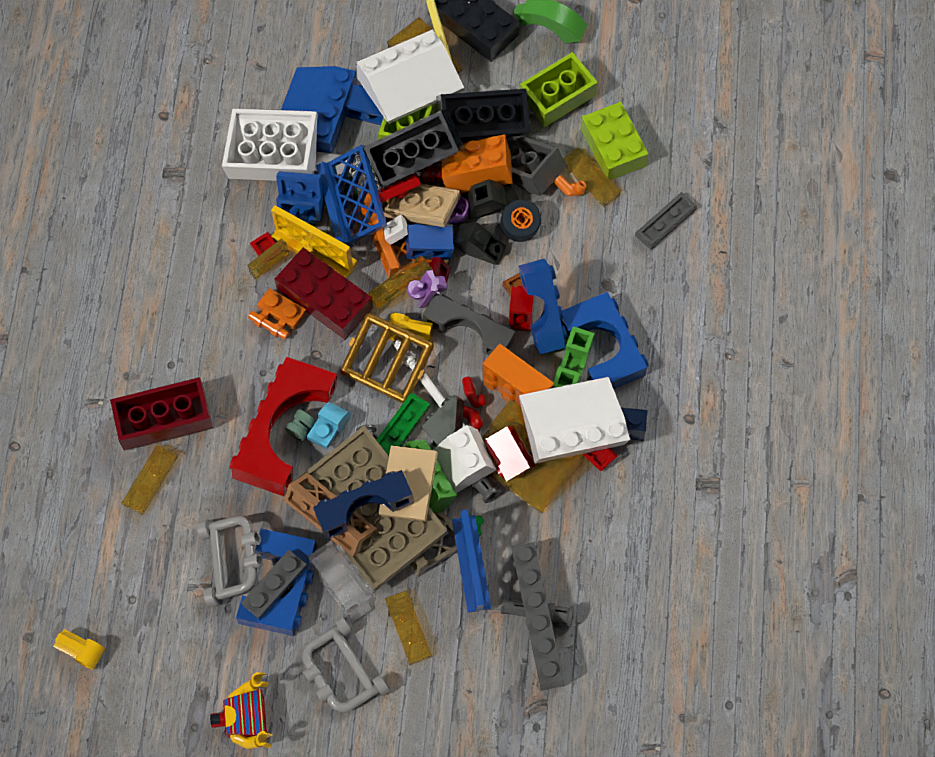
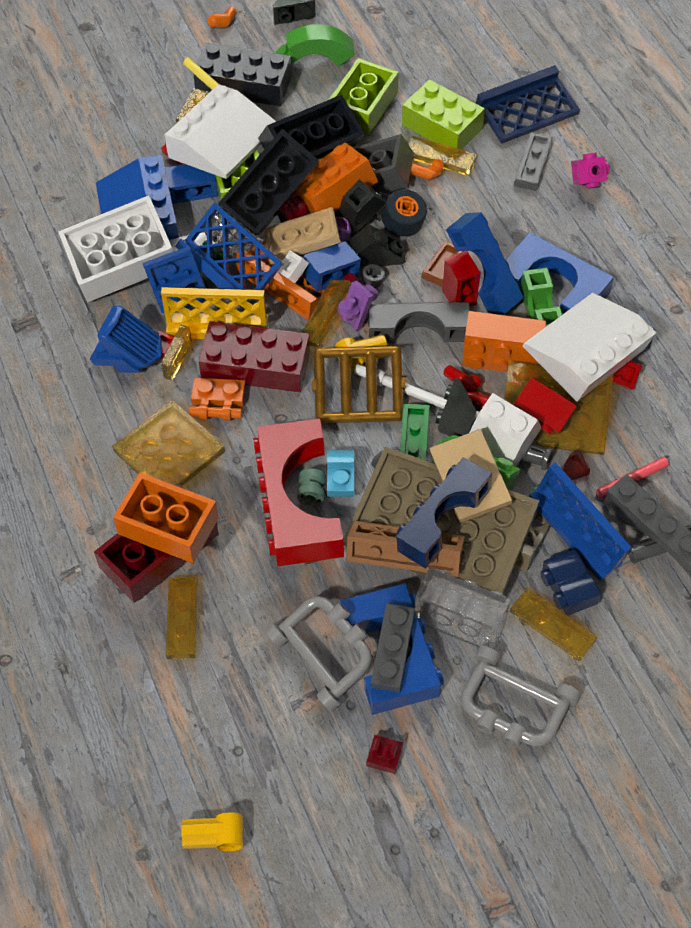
camera: 30 degrees left, 10 degrees down
torso [210,672,273,749] -> none
red plate [378,173,421,203] -> none
none -> blue piece [90,305,162,373]
none -> clear yellow plate [112,400,225,486]
none -> orange brick [113,473,219,564]
none -> dark grey bush [362,264,384,288]
none -> dark red tile [366,735,403,774]
none -> dark blue fence [475,65,580,144]
none -> dark blue brick [540,549,600,616]
none -> clear red tile [563,449,590,480]
none -> dark pink brick [571,153,609,188]
none -> coral bar [596,457,669,499]

